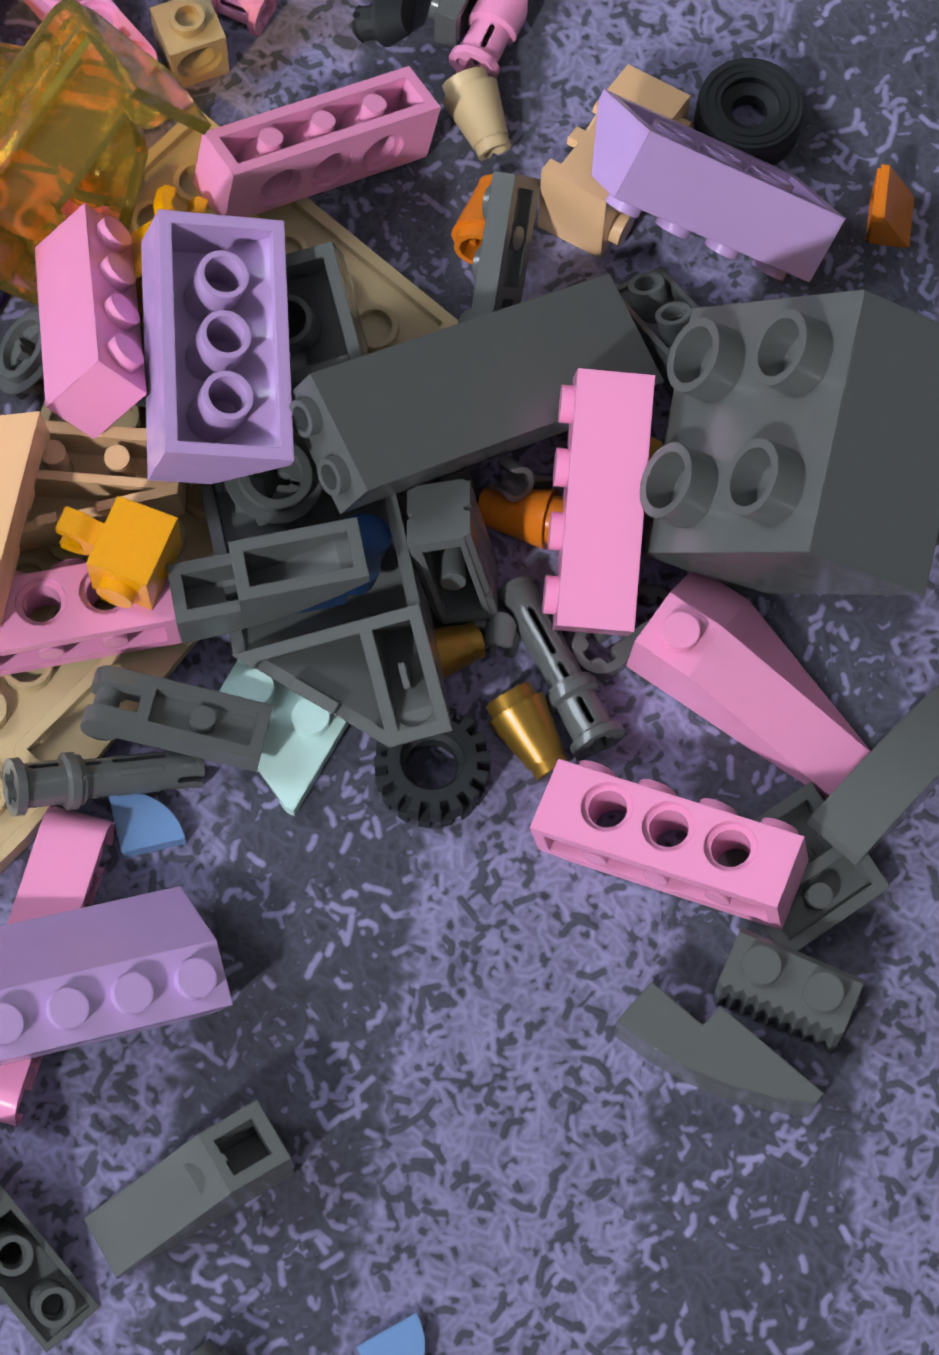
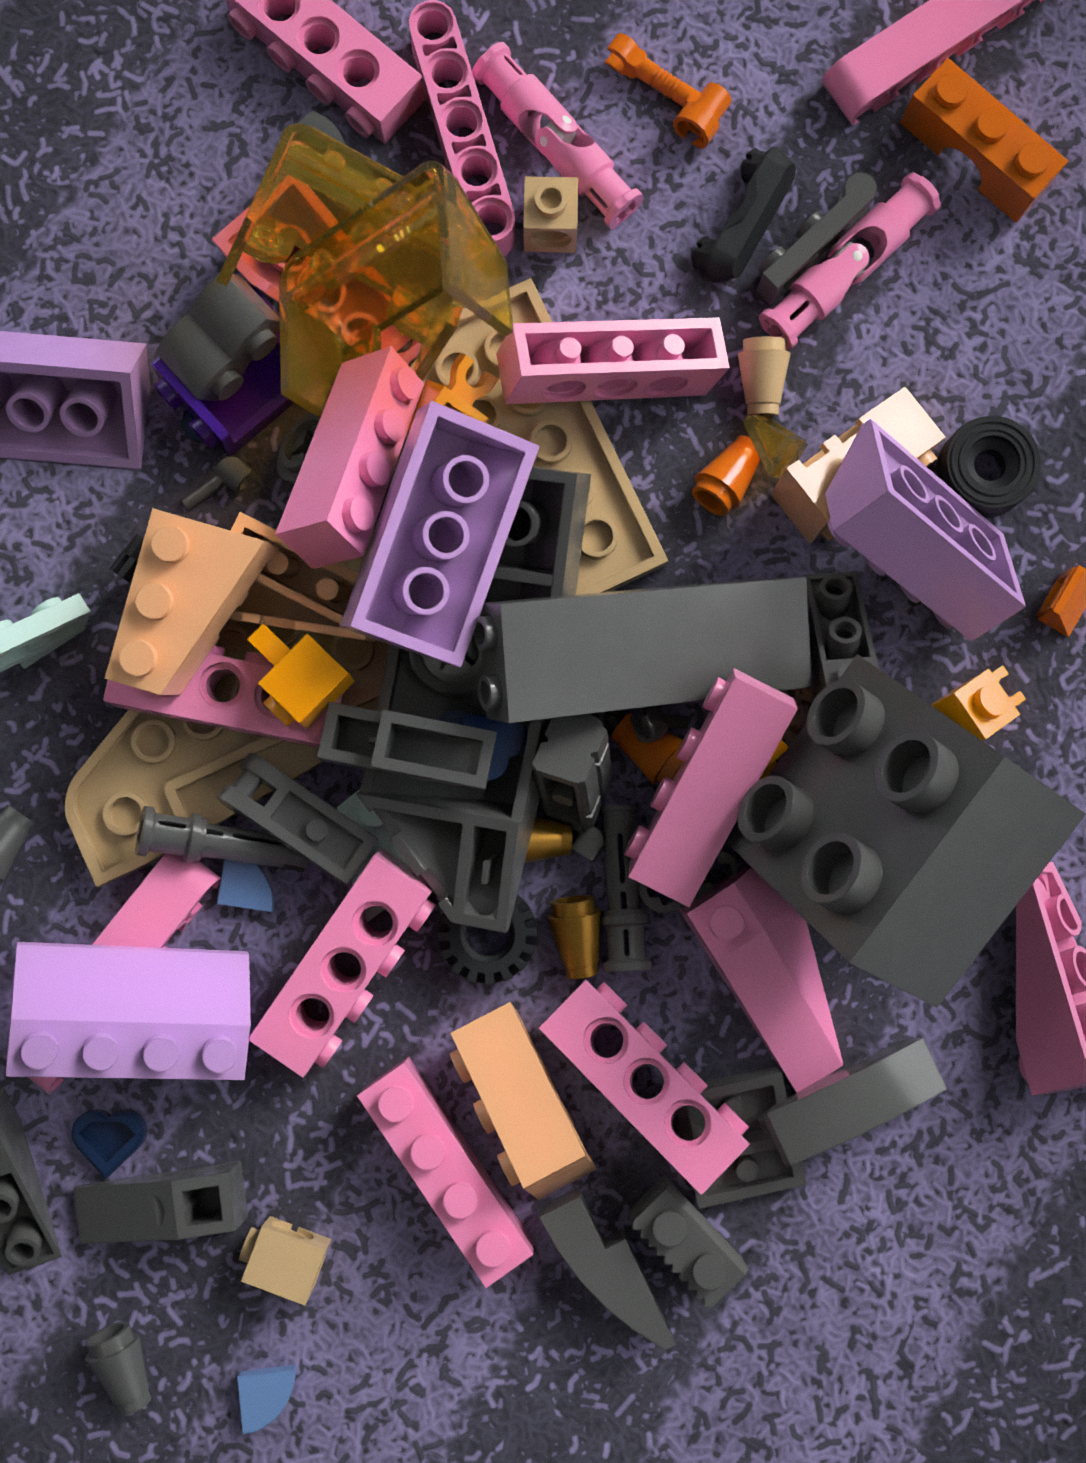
camera: 20 degrees right, 15 degrees up
dark grey plate [458,171,541,324] -> none
none -> dark blue tile [71,1109,148,1179]
none -> tan brick [239,1216,332,1306]
none -> bright pink brick [249,848,436,1078]
none -> bright pink brick [357,1056,533,1288]
none -> light nougat wedge [450,1002,597,1200]
none -> clear yellow slope [743,415,808,478]

